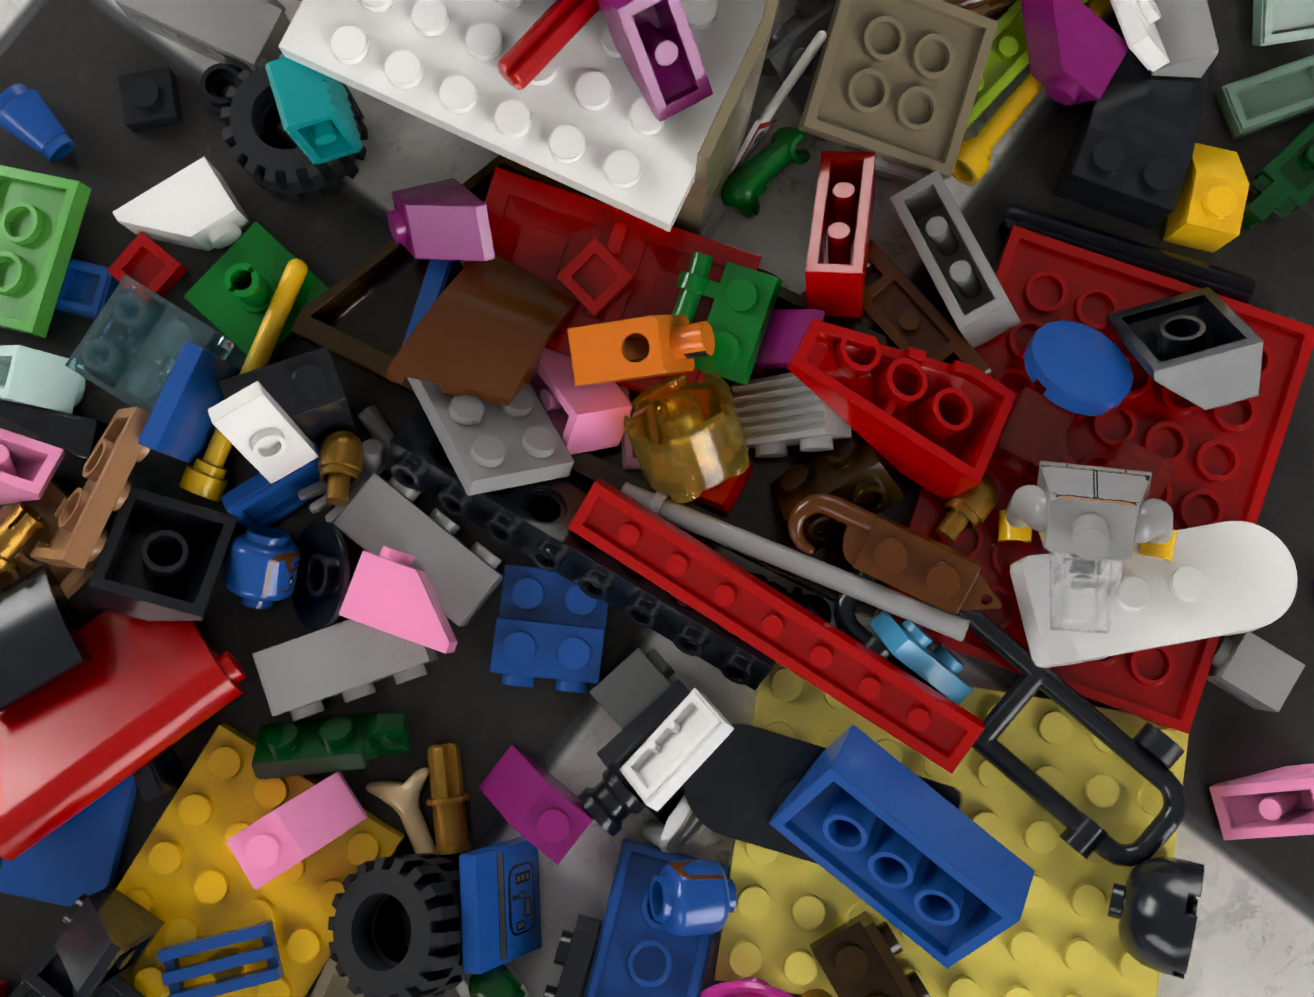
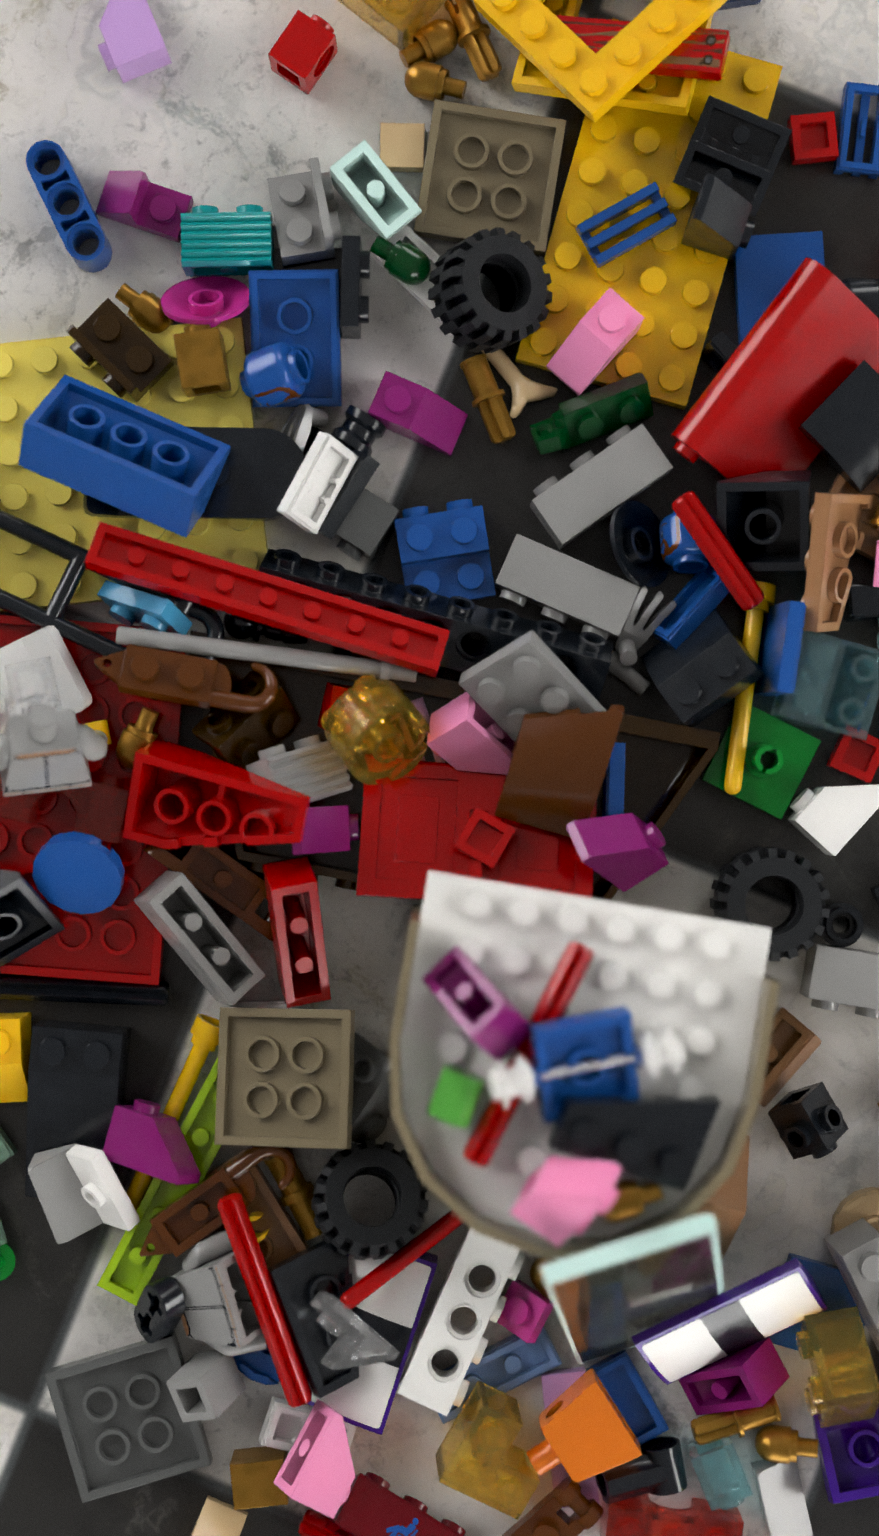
camera: 165 degrees right, 5 degrees up
white plate [208,381,319,484] -> none
teal brick [265,53,364,164] -> none
pearl gold cylinder [318,430,364,506] -> none
bright pink slope [339,545,458,654] -> none
blue tile [459,836,542,974] -> none
orange torso [567,315,715,386] -> none
green plate [672,251,783,386] -> none
green piece [720,127,811,219] -> none
white piece [730,31,827,174] -> none
none -> pearl gold brick [173,324,232,397]
none -> red axle [671,491,765,611]

